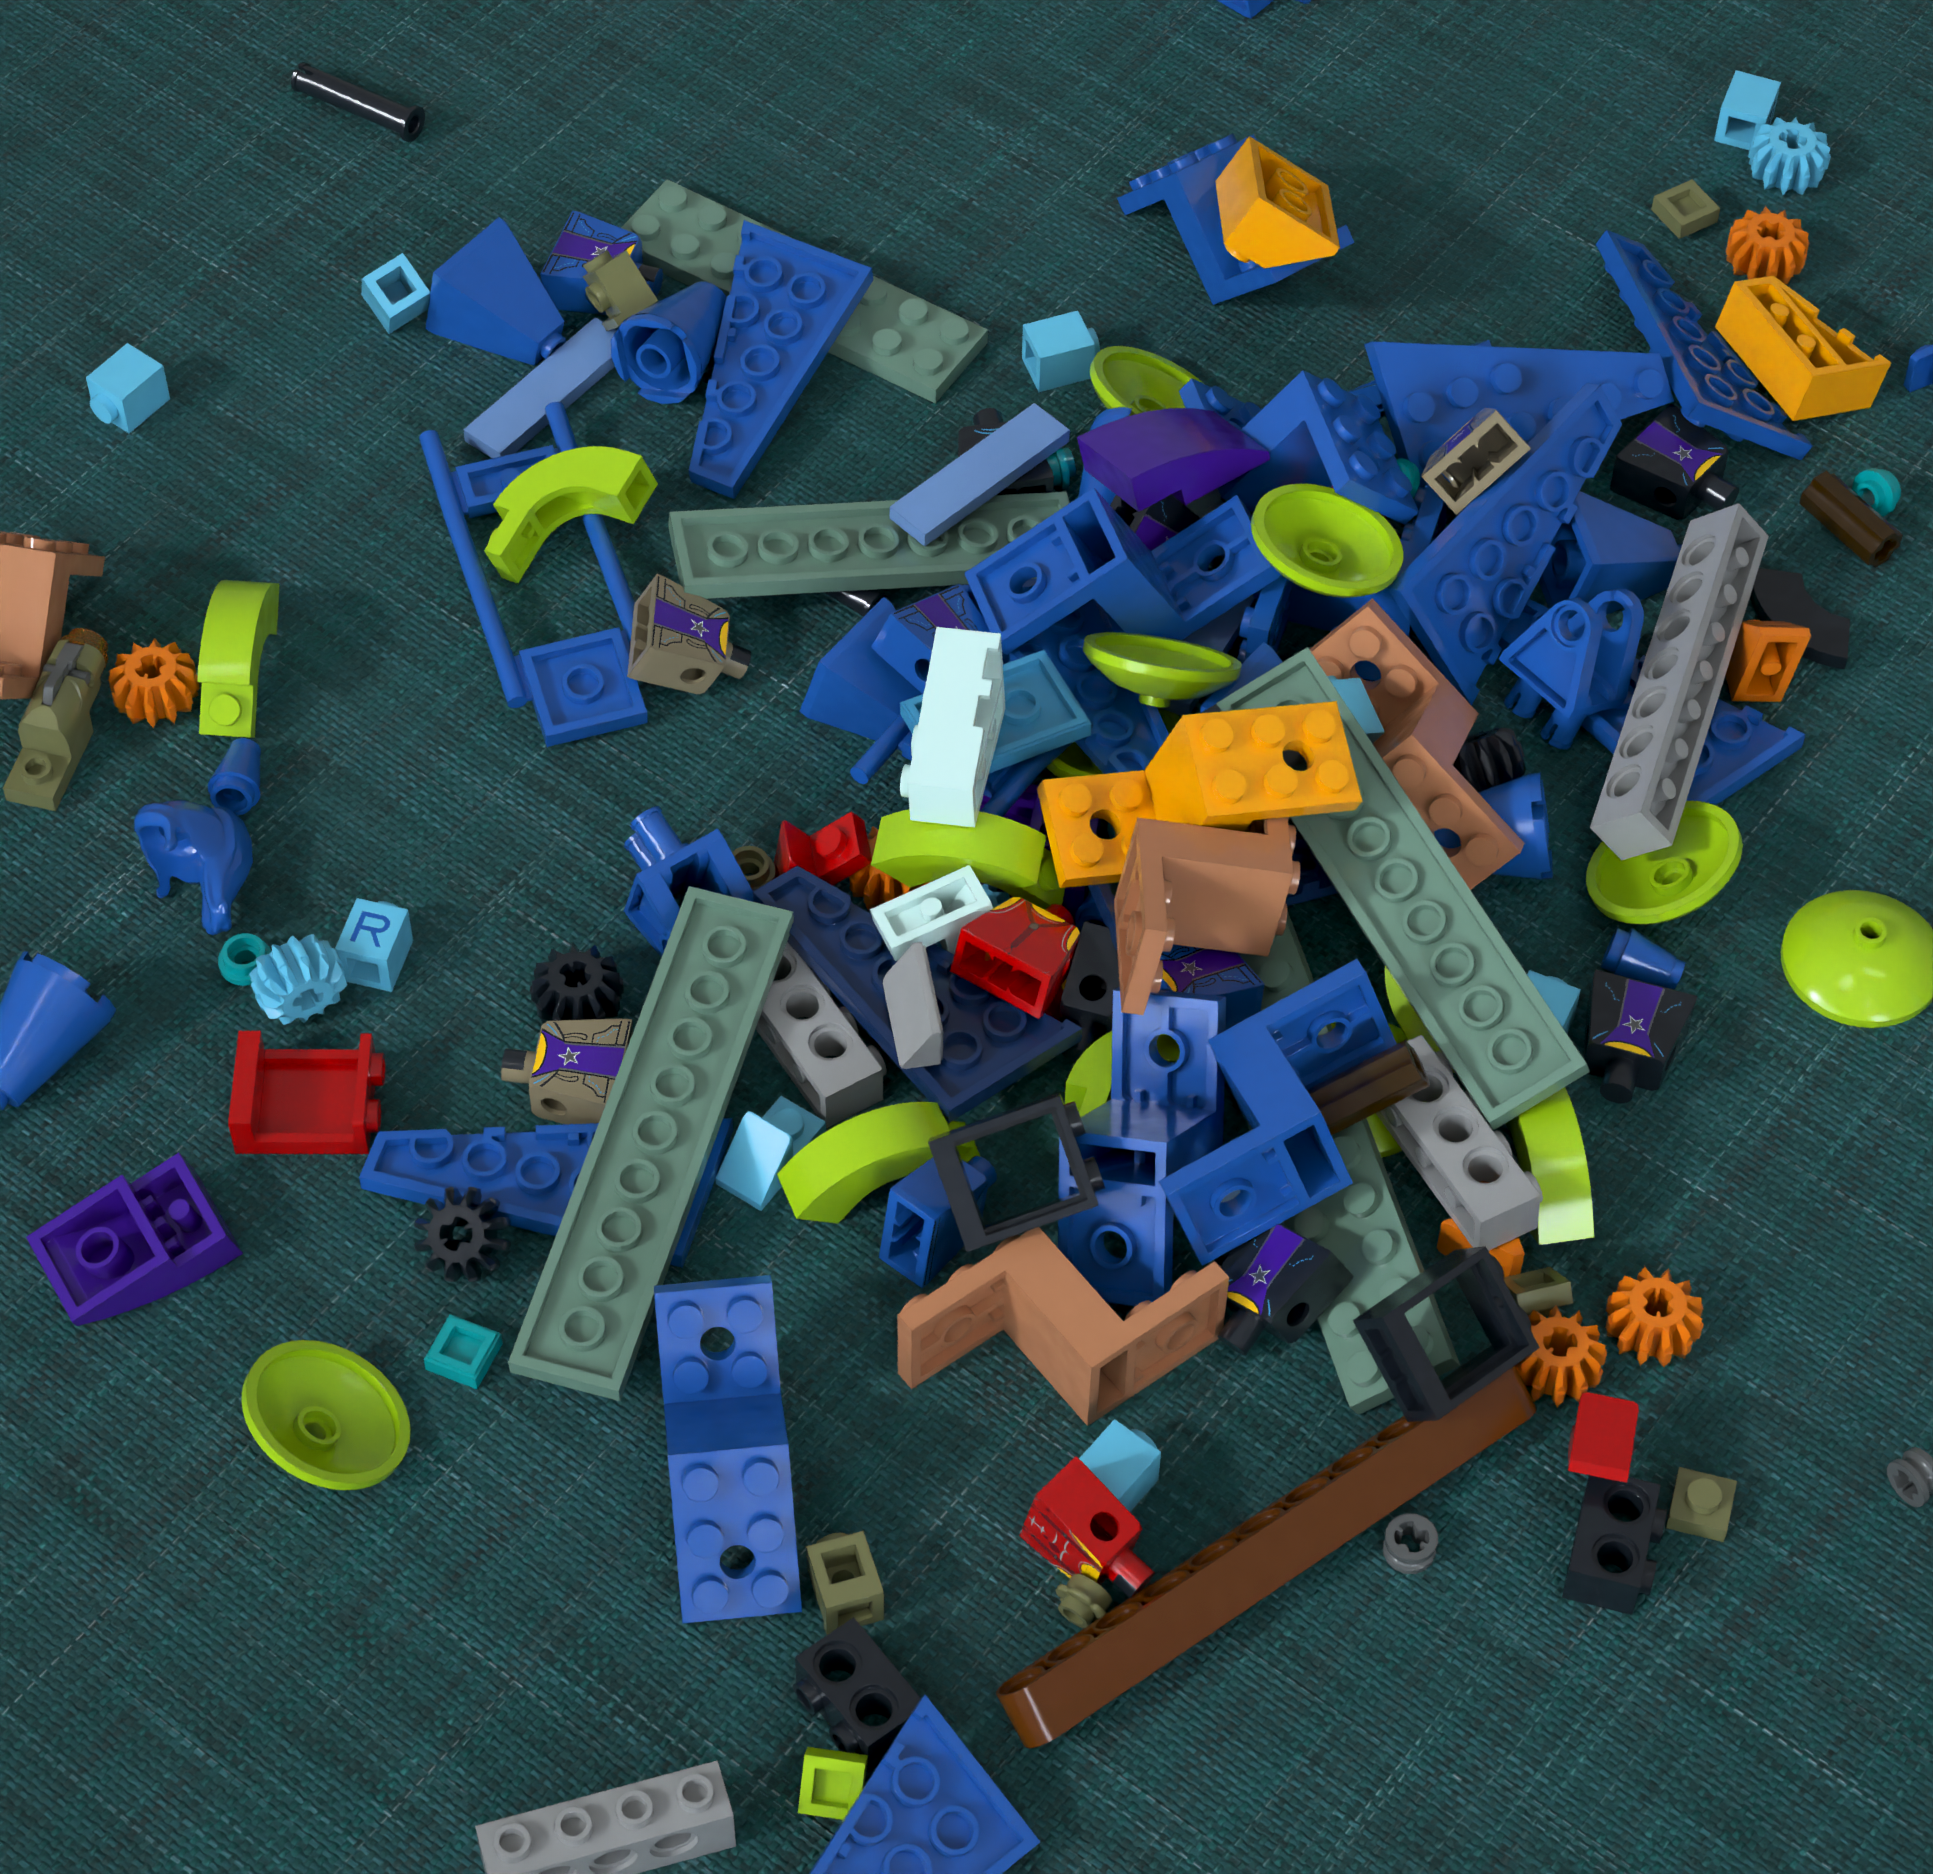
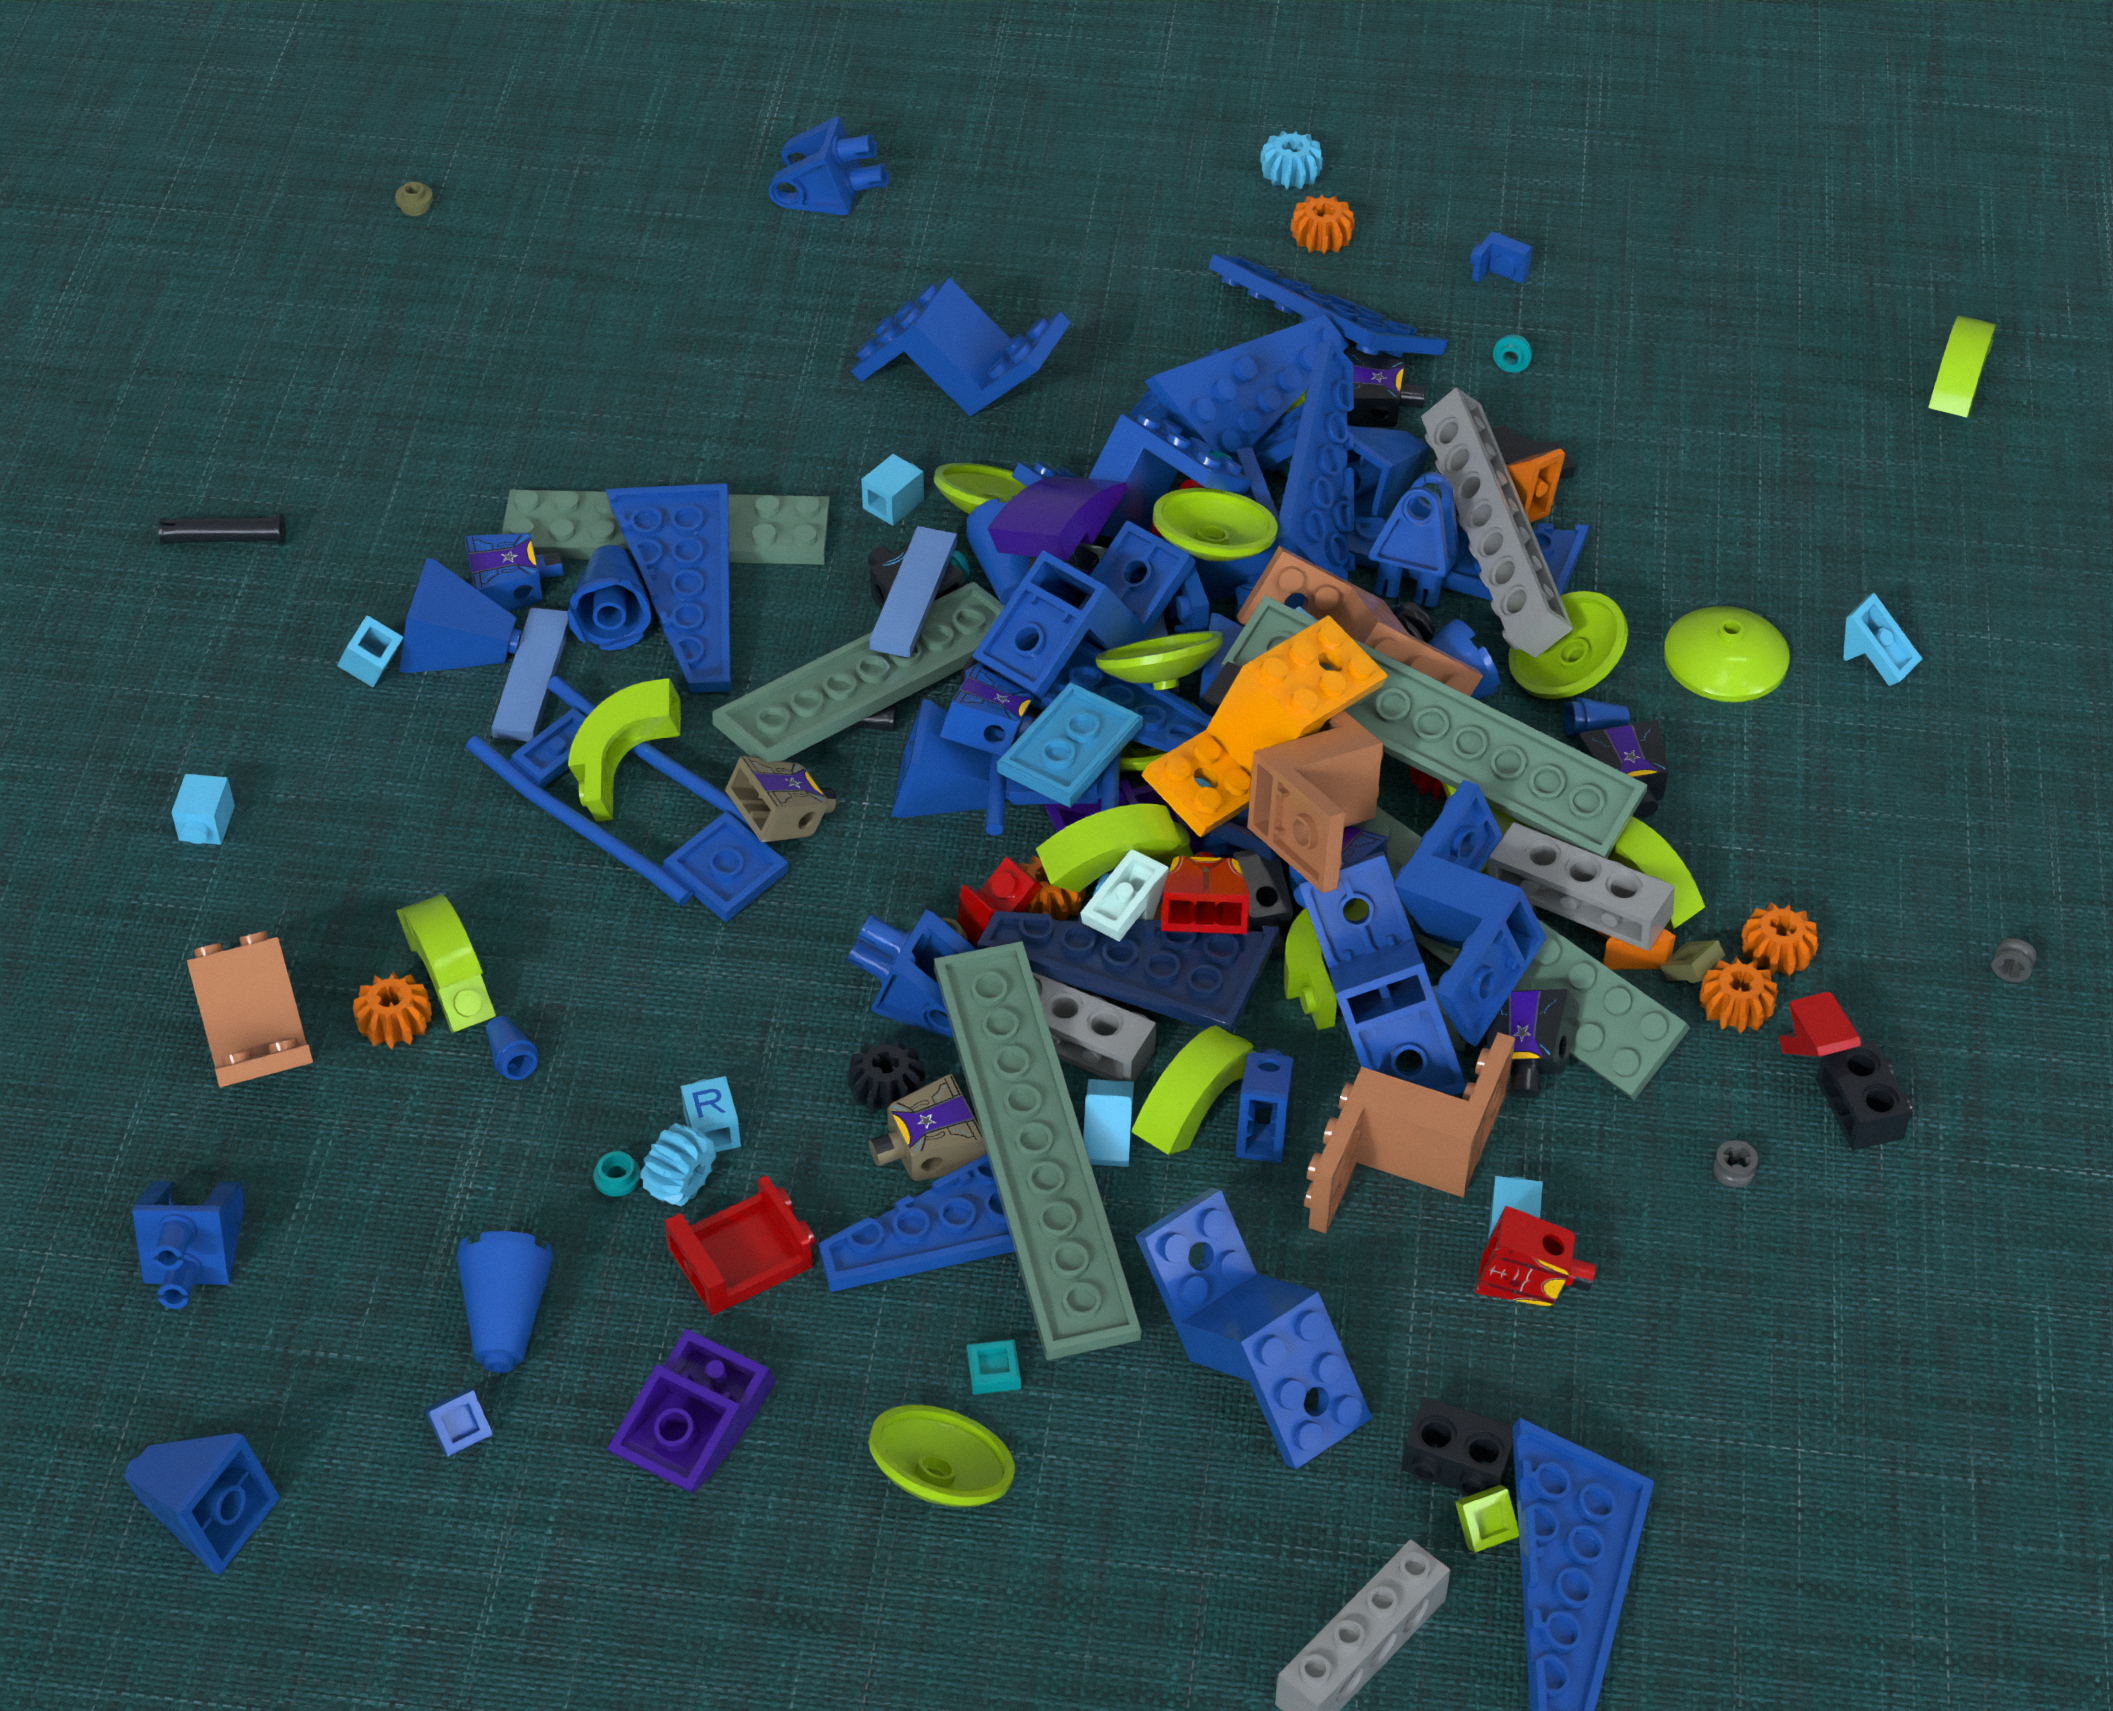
camera: 30 degrees left, 5 degrees down
olive plate [3,628,109,811] -> none
blue piece [134,800,253,935] -> none
black gear [414,1187,511,1282] -> none
olive brick [583,250,658,331] -> none
olive brick [806,1531,884,1635] -> none
light grey slope [883,942,943,1069] -> none
light aqua wedge [900,627,1005,828] -> none
black window [928,1092,1105,1252] -> none
reddish brown beam [996,1366,1537,1748] -> none
olive plate [1056,1574,1112,1628] -> none
light orange slope [1215,136,1340,269] -> none
dark brown axle [1307,1040,1429,1135] -> none
black window [1353,1246,1540,1422] -> none
dark tan torso [1422,408,1531,515] -> none
olive plate [1651,179,1720,239] -> none
olive plate [1666,1467,1737,1542] -> none
medium azure brick [1714,70,1781,150] -> none
light orange wedge [1715,276,1891,421] -> none
dark brown axle [1799,471,1903,568] -> none

